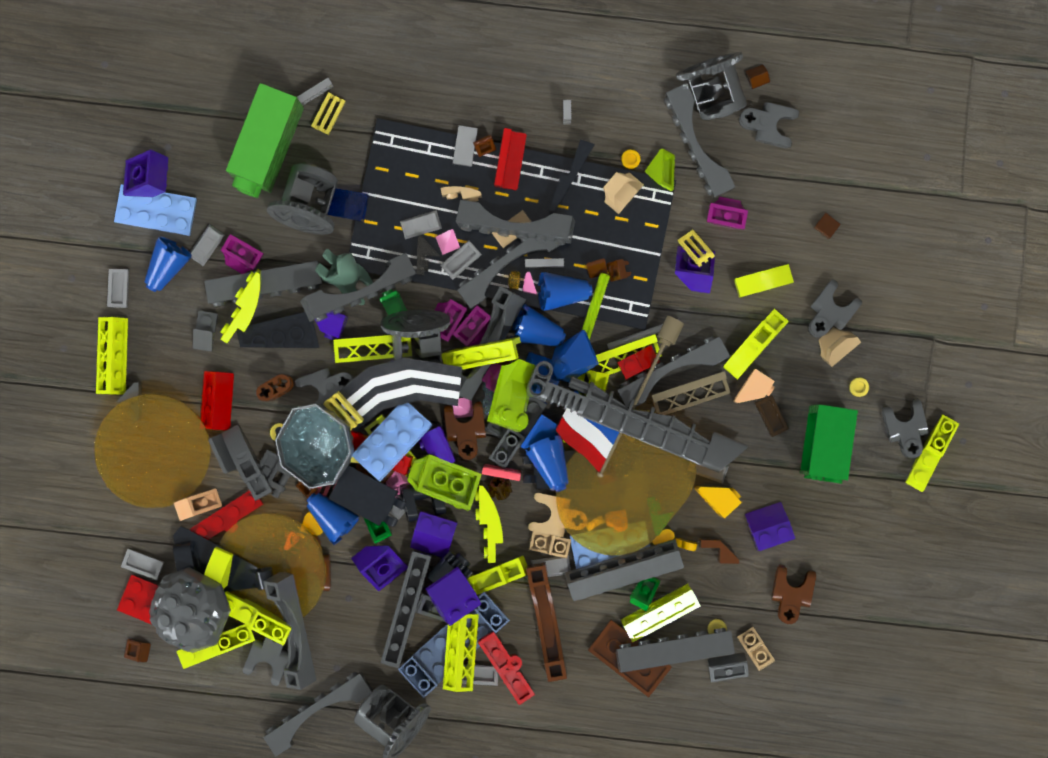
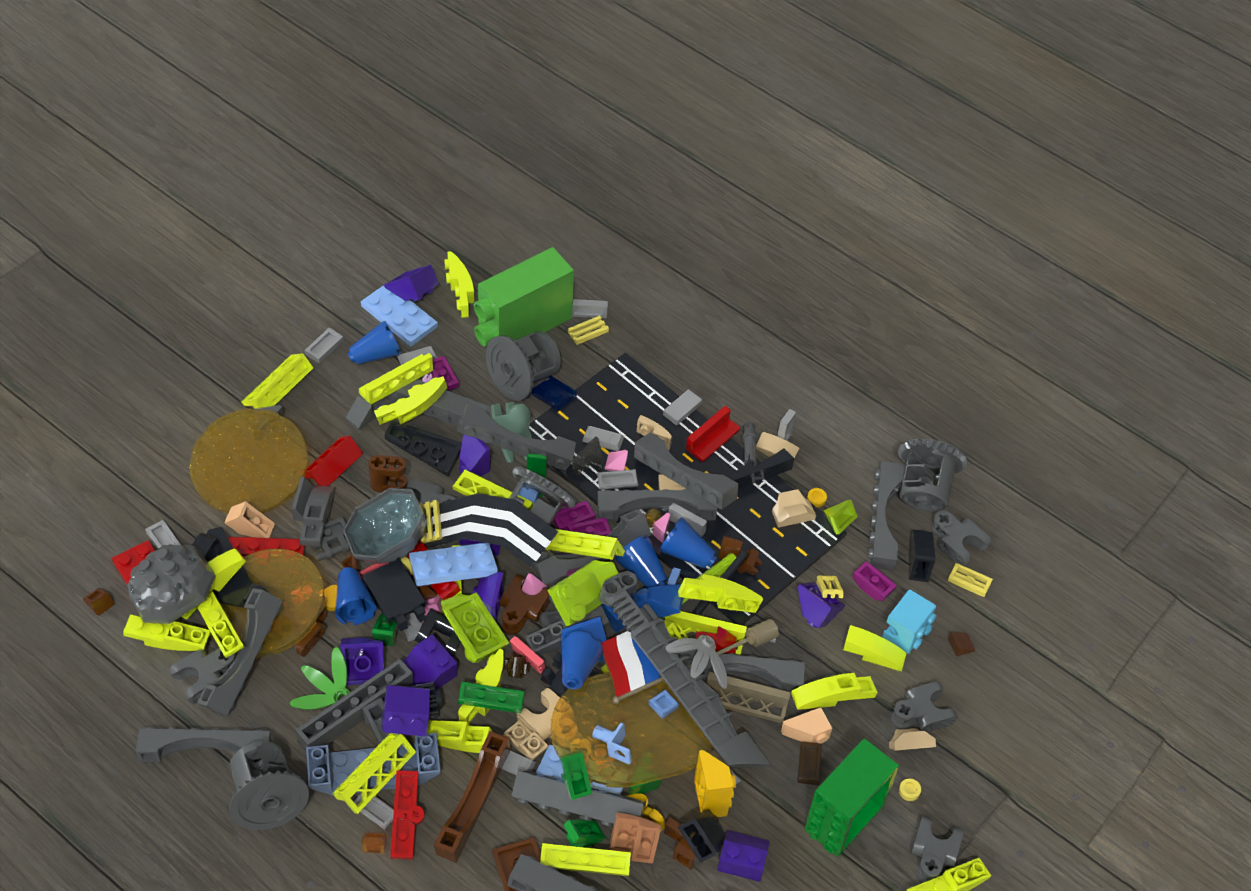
camera: 25 degrees right, 35 degrees down
reddish brown slope [473,135,497,157] -> none
reddish brown slope [745,64,770,89] -> none
none -> bright green plant [290,647,350,710]
none -> neon yellow fence [359,353,433,404]
none -> clear orange slope [362,833,386,854]
none -> neon yellow slope [444,251,474,318]
none -> green tile [458,682,525,713]
none -> green slope [560,750,592,800]
none -> light blue bracket [593,723,632,764]
none -> nougat slope [609,812,661,863]
none -> medium blue tile [649,690,679,719]
none -> light grey plant [665,635,727,689]
none -> medium blue tile [667,567,681,585]
none -> neon yellow slope [678,574,763,613]
none -> black torso [678,810,725,863]
none -> black bar [693,550,748,616]
none -> dark grey pin [742,422,757,467]
none -> tan slope [756,432,799,458]
none -> medium azure piece [882,590,937,654]
none -> black slope [909,530,935,582]
none -> light yellow tile [948,563,993,597]

